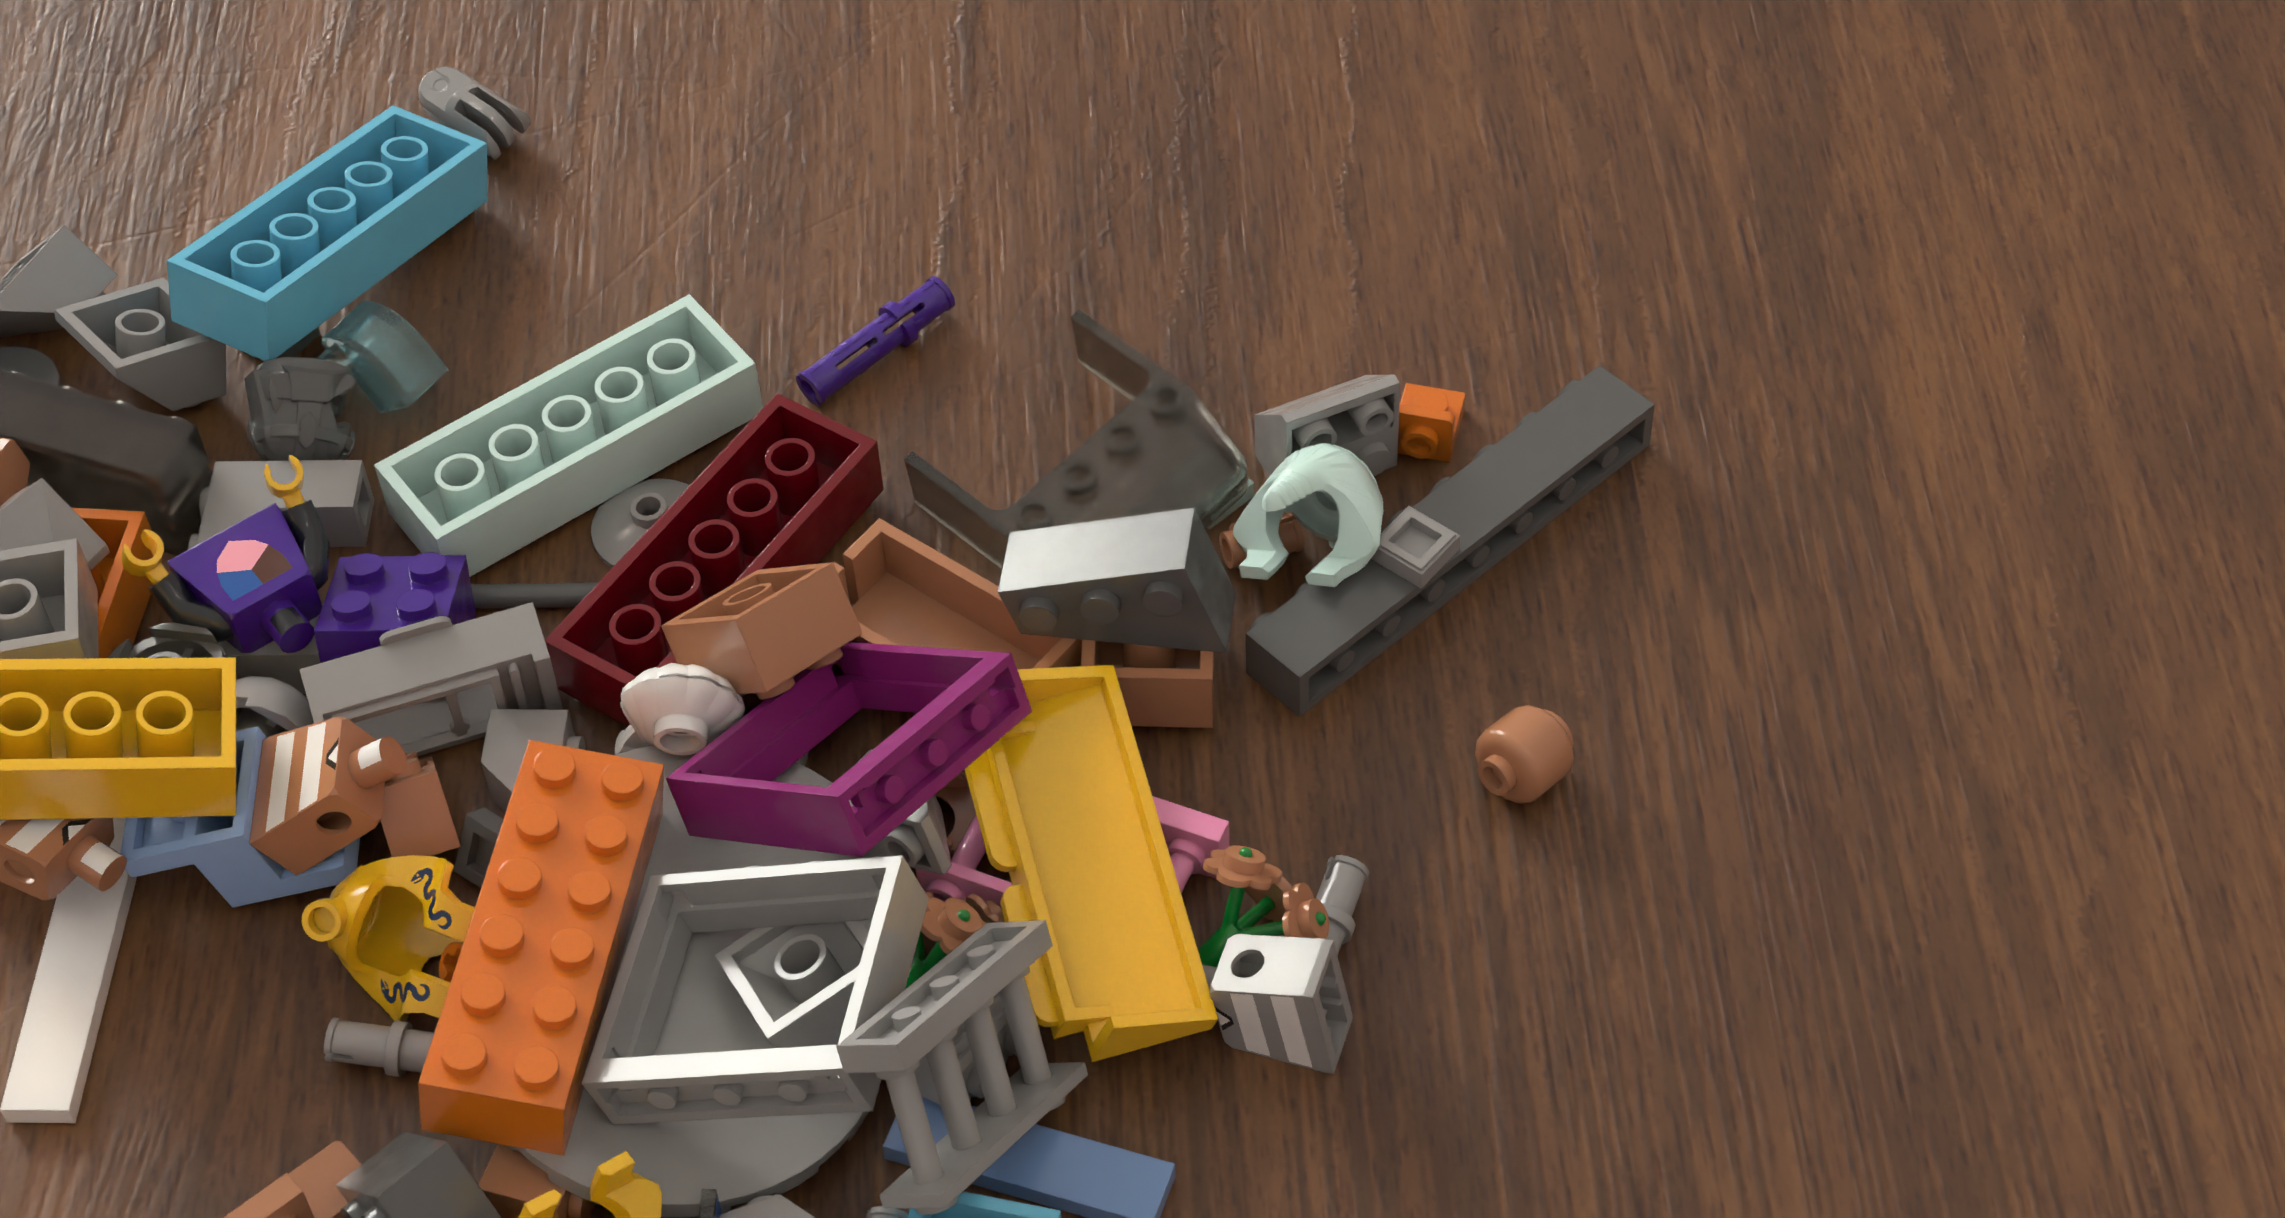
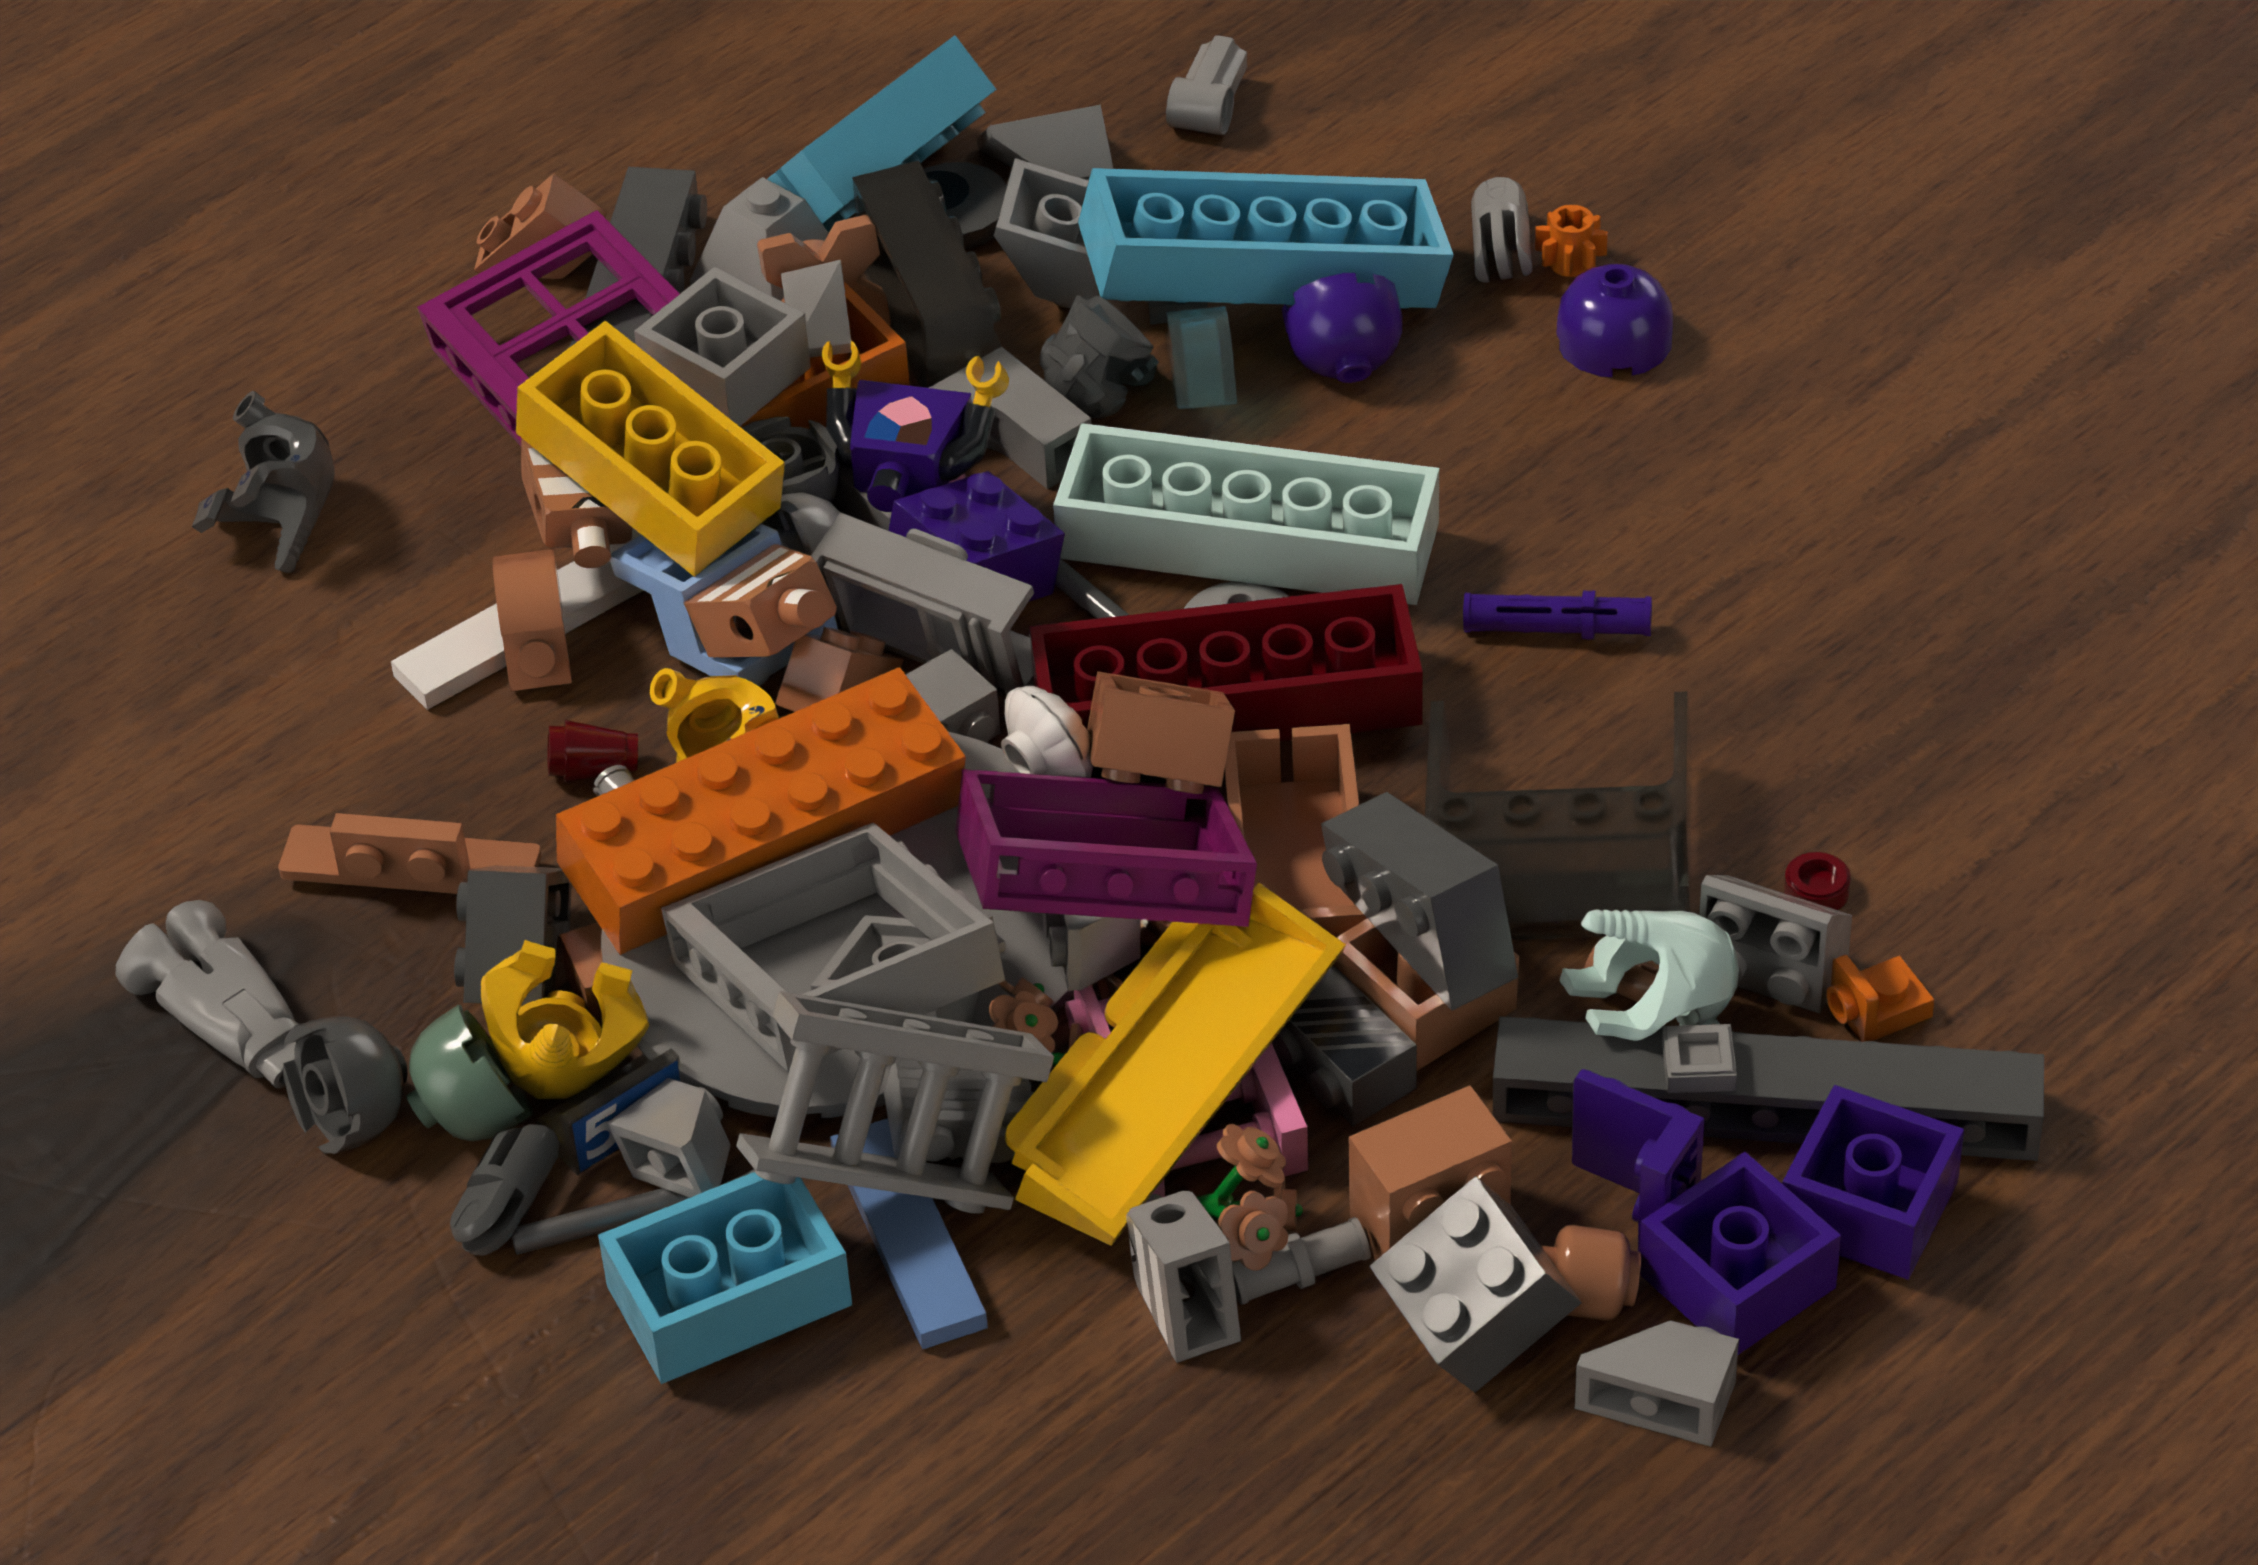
camera: 50 degrees right, 5 degrees down
none -> nougat brick [493,549,572,692]
none -> dark red cone [547,720,638,783]
none -> light grey piece [1166,35,1247,136]
none -> dark grey brick [1272,965,1417,1126]
none -> dark purple cylinder [1282,273,1402,383]
none -> nougat brick [1349,1085,1512,1261]
none -> brick [1370,1176,1582,1393]
none -> orange gear [1535,205,1608,277]
none -> dark purple cylinder [1556,264,1674,377]
none -> dark purple bracket [1572,1069,1704,1251]
none -> light grey slope [1575,1320,1739,1447]
none -> dark purple brick [1639,1152,1841,1355]
none -> dark purple brick [1782,1085,1964,1280]
none -> dark red tile [1784,852,1851,910]

